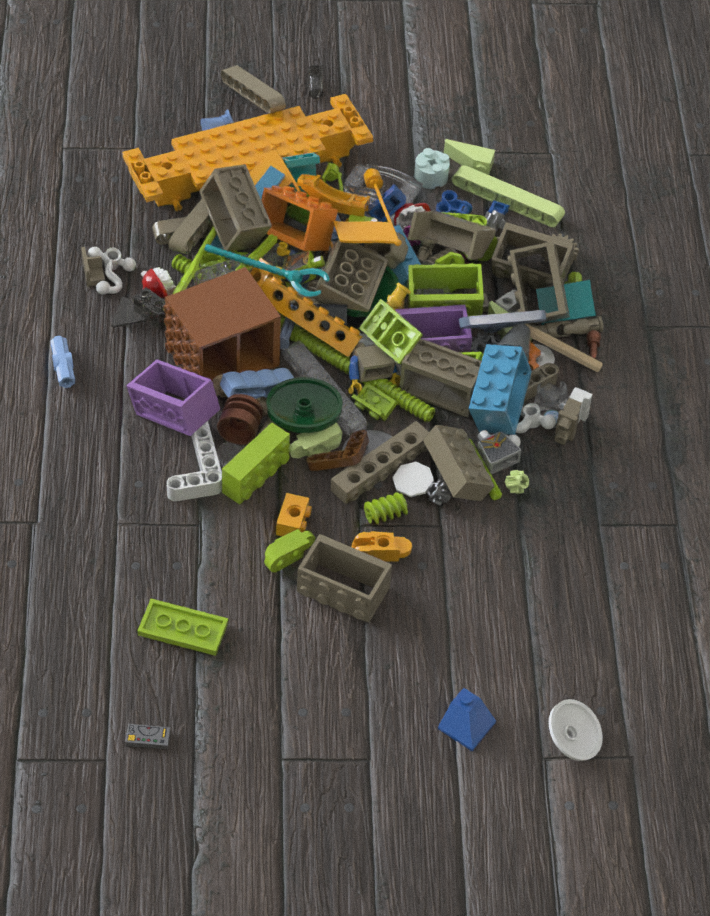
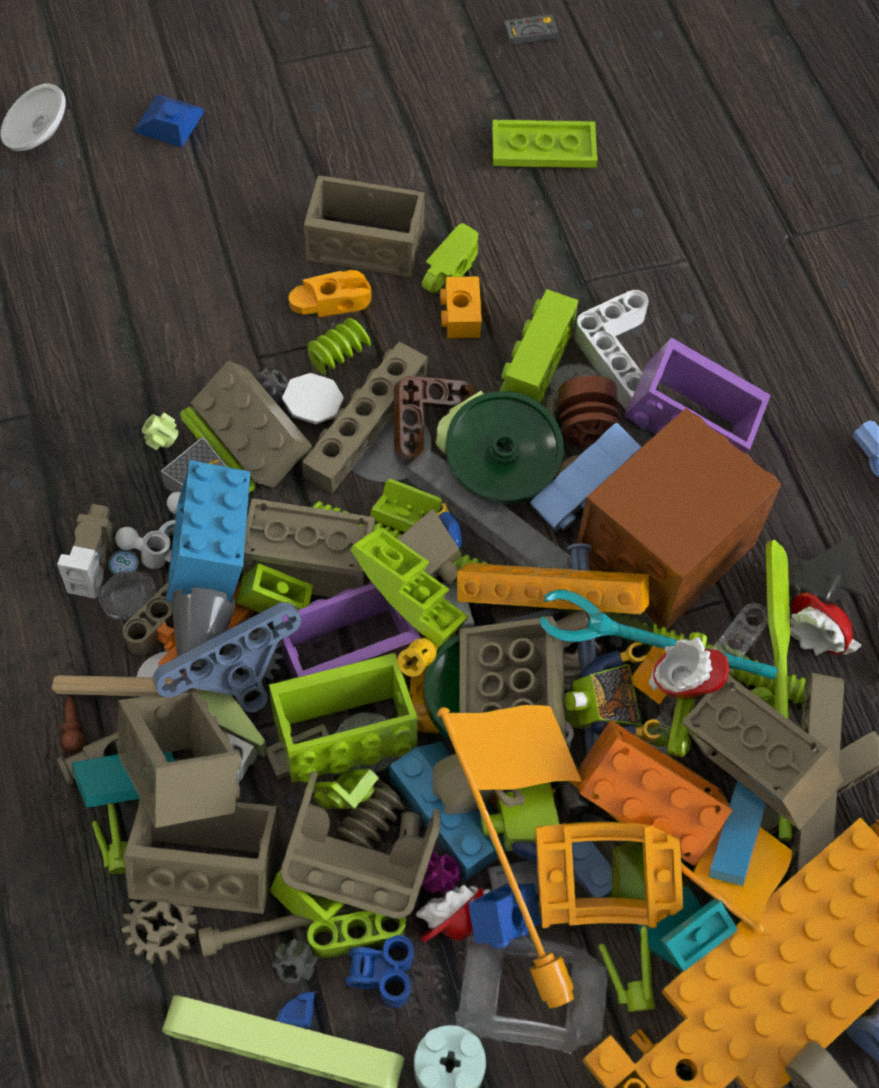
camera: 165 degrees right, 10 degrees up
none -> white hair [649,637,729,699]

